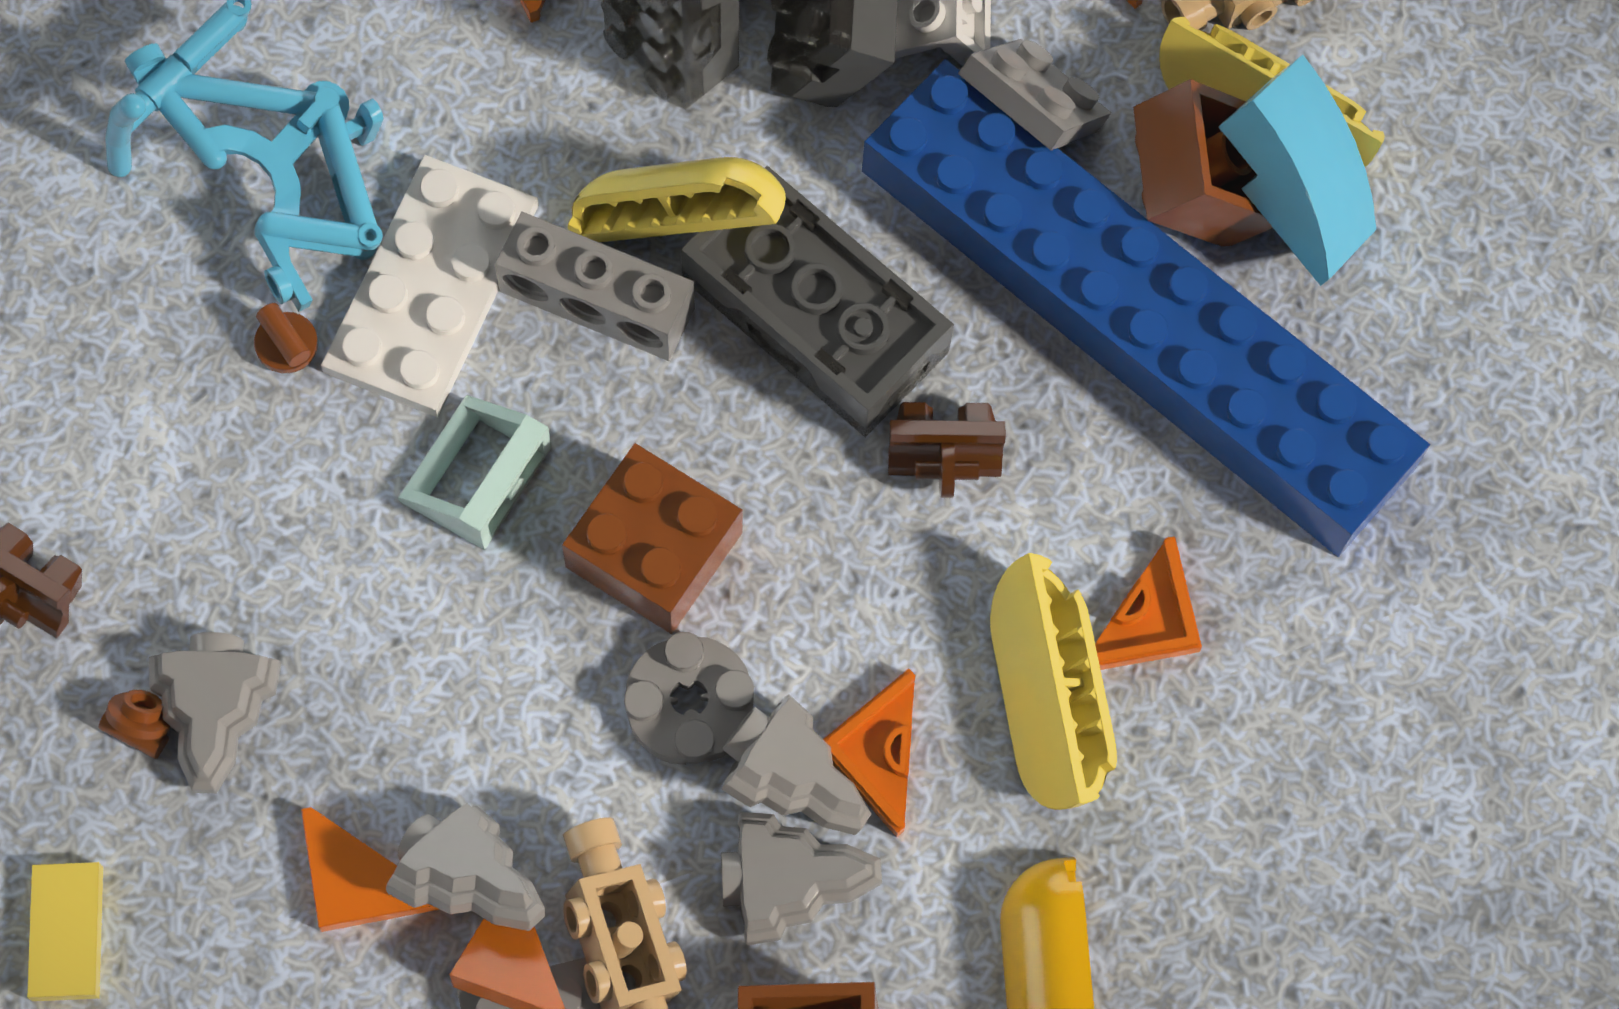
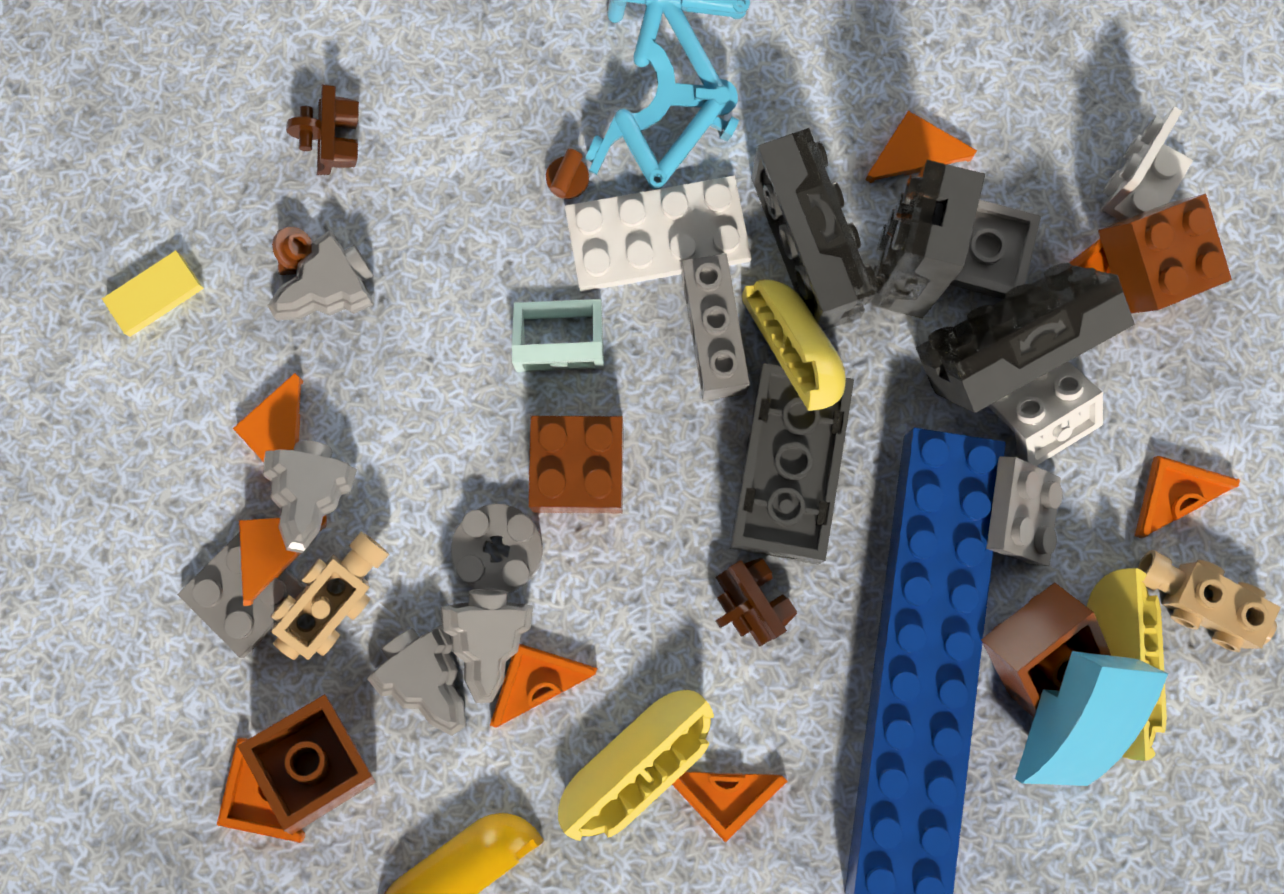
camera: 65 degrees right, 10 degrees up
none -> dark grey piece [751,128,877,331]

